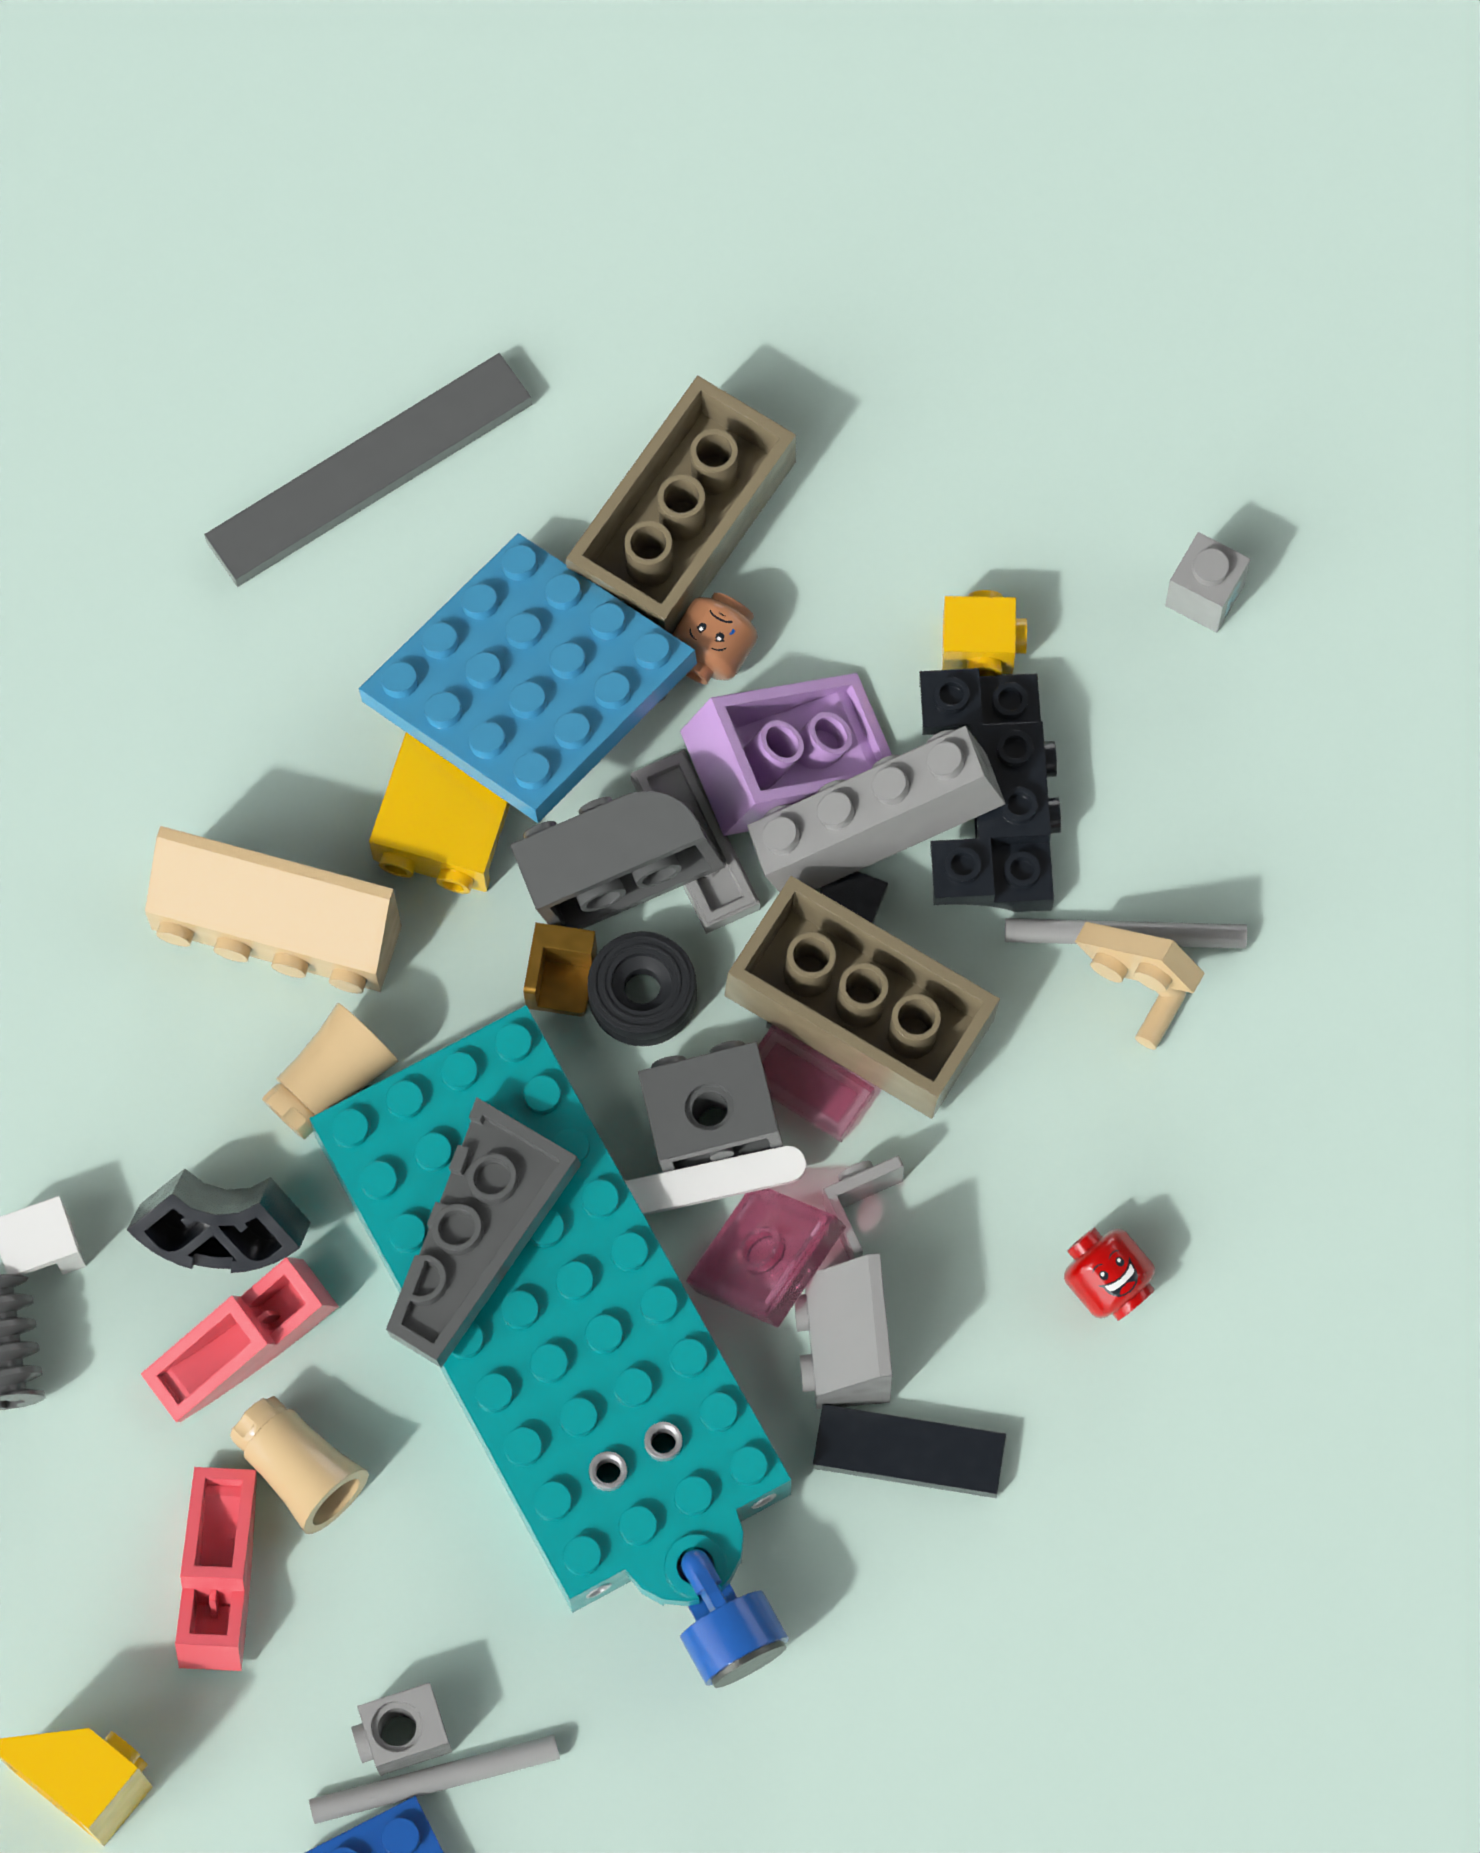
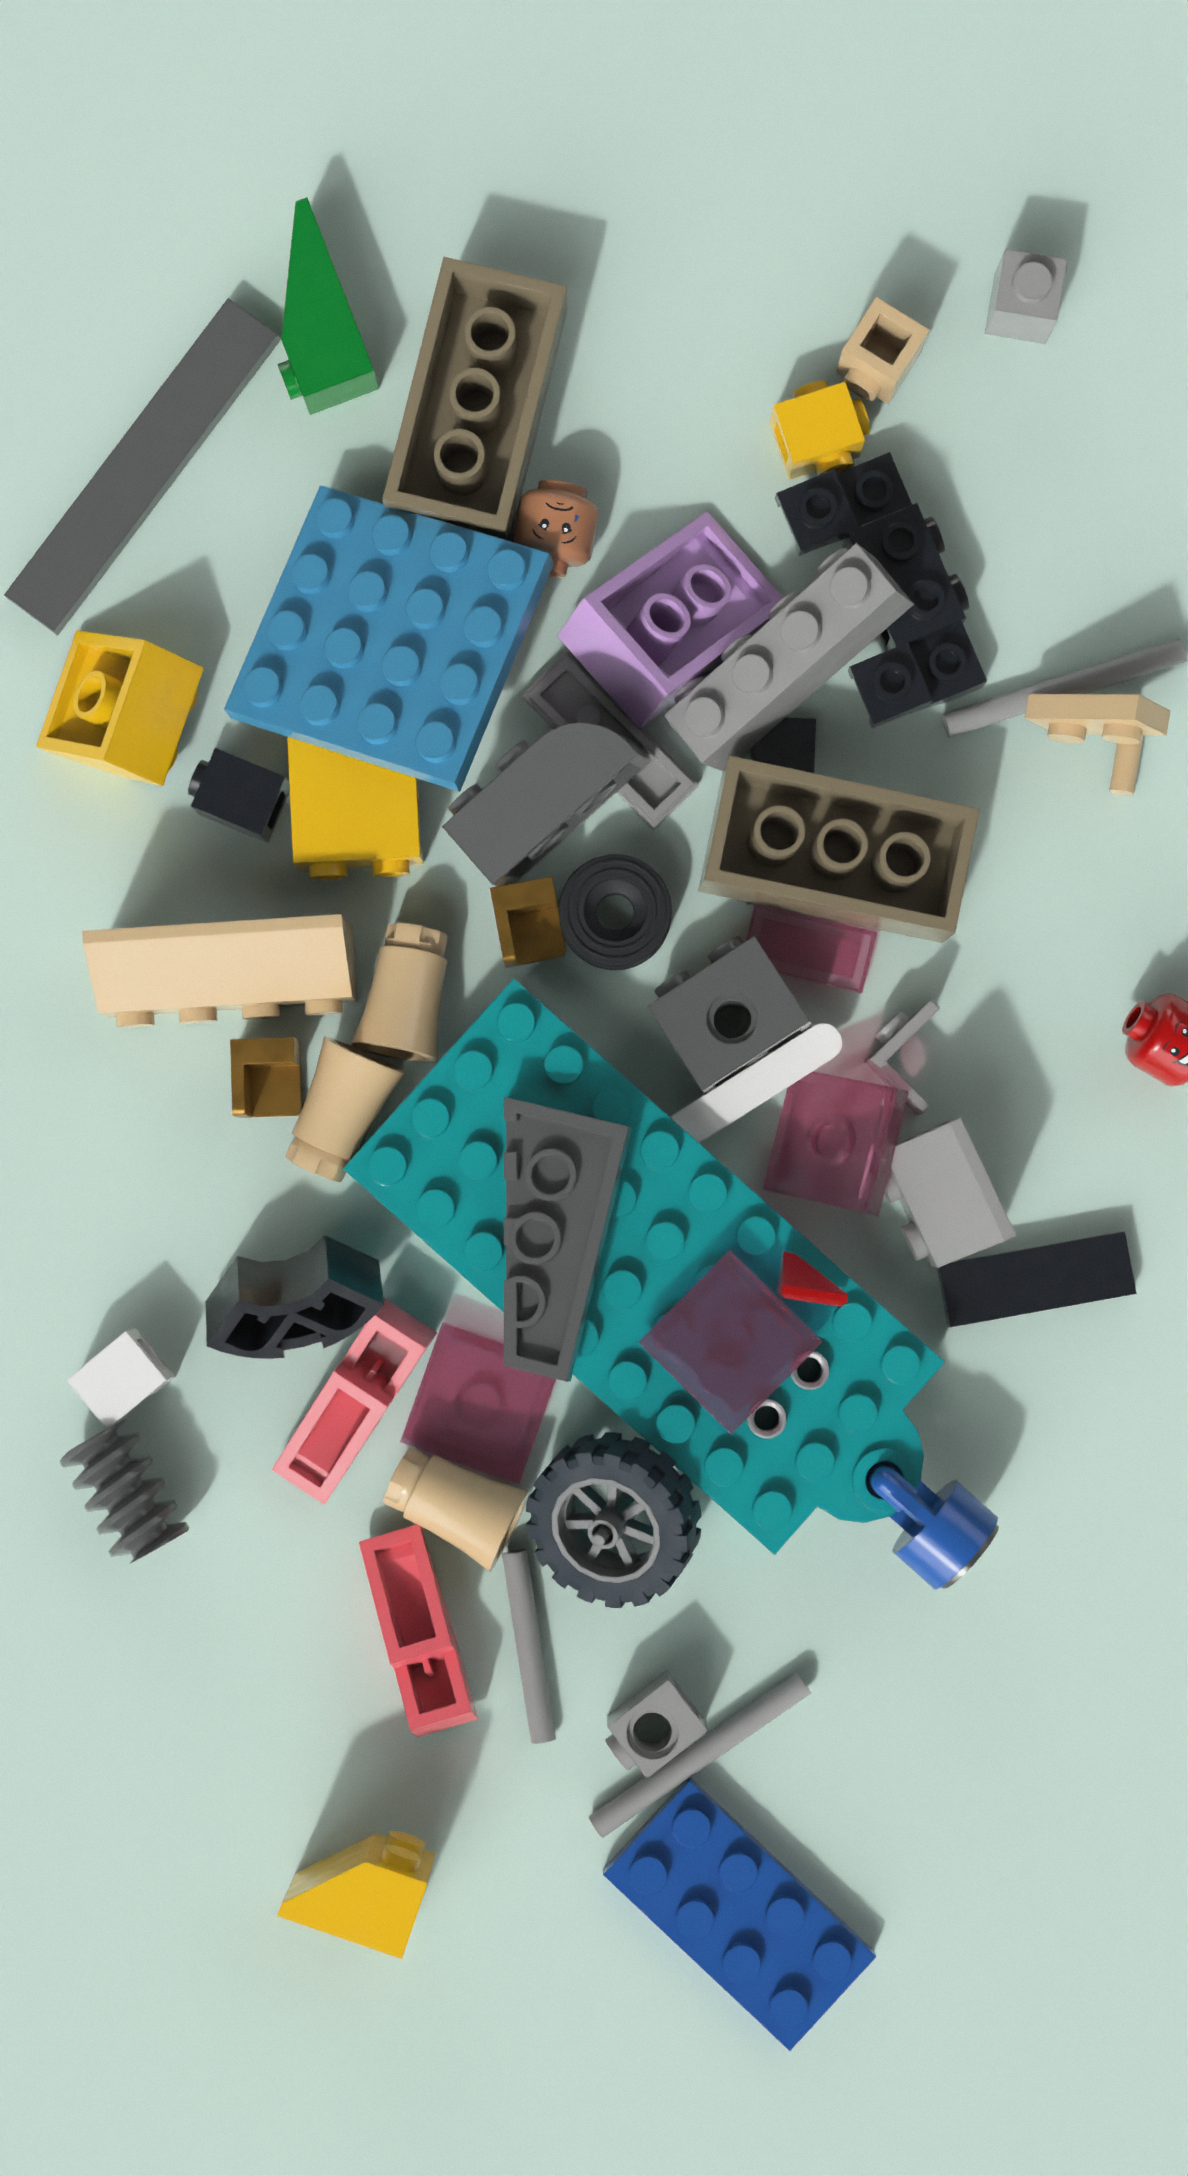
camera: 20 degrees left, 15 degrees up
none -> yellow slope [36,630,204,786]
none -> black brick [188,748,290,843]
none -> pearl gold panel [230,1037,302,1118]
none -> green slope [277,197,379,415]
none -> tan plant [351,922,448,1063]
none -> clear pink tile [400,1322,556,1484]
none -> light grey bar [502,1549,556,1744]
none -> black wheel [526,1432,702,1608]
none -> clear pink tile [638,1250,823,1435]
none -> red slope [777,1252,848,1307]
none -> tan brick [836,297,930,405]

